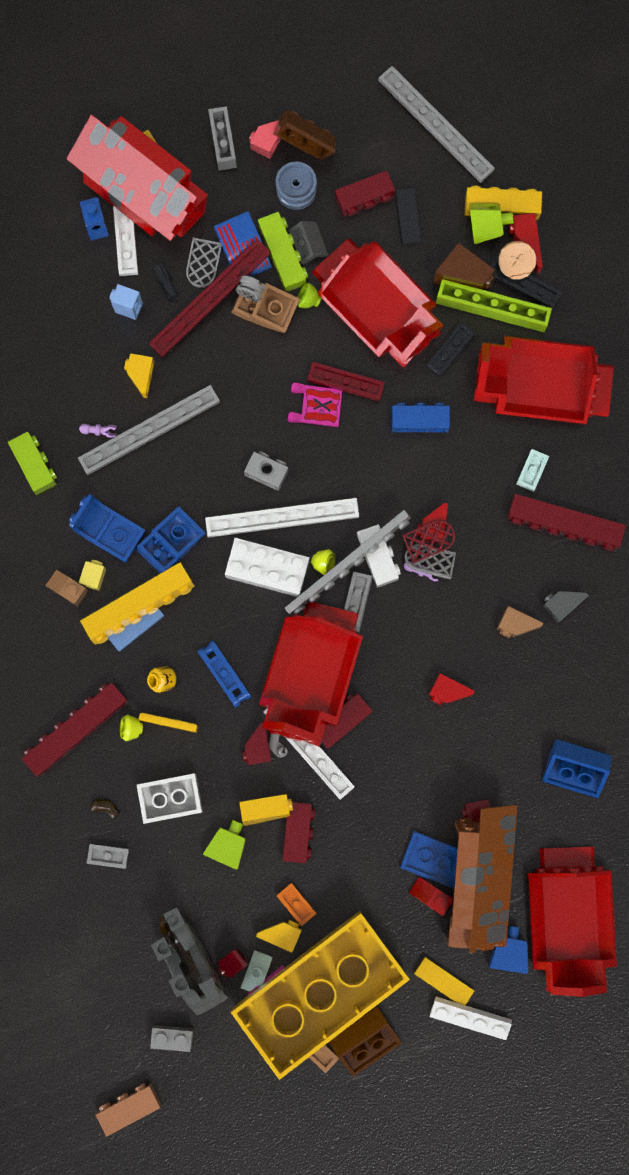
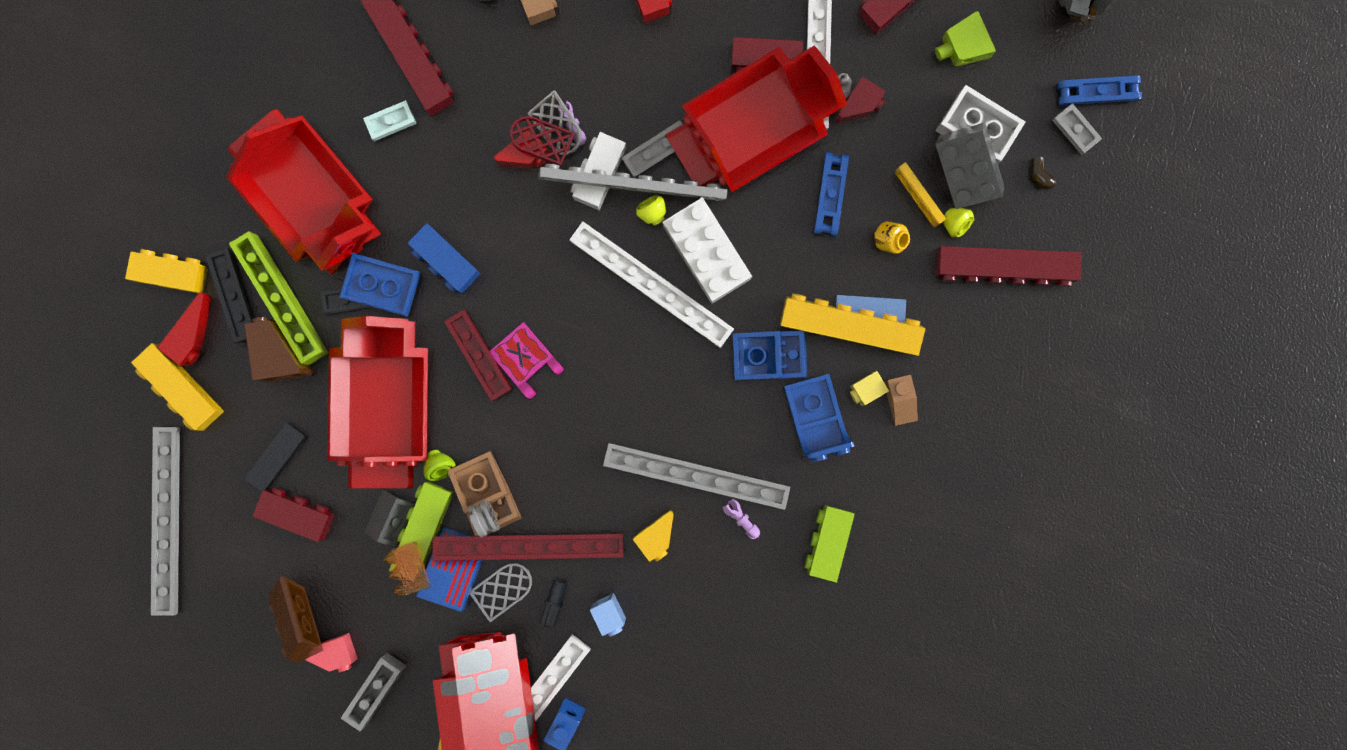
camera: 135 degrees left, 5 degrees up
yellow slope [240,794,293,826] -> none
light grey brick [244,451,288,491] -> none
sand blue wheel [276,162,317,210] -> none
lime torso [469,203,514,244] -> none
light nougat tile [498,241,536,279] -> none
none -> yellow brick [125,249,208,294]
none -> blue tile [339,253,421,317]
none -> clear orange plate [384,542,431,595]
none -> dark grey brick [936,122,1005,209]
none -> blue plate [1057,76,1142,106]

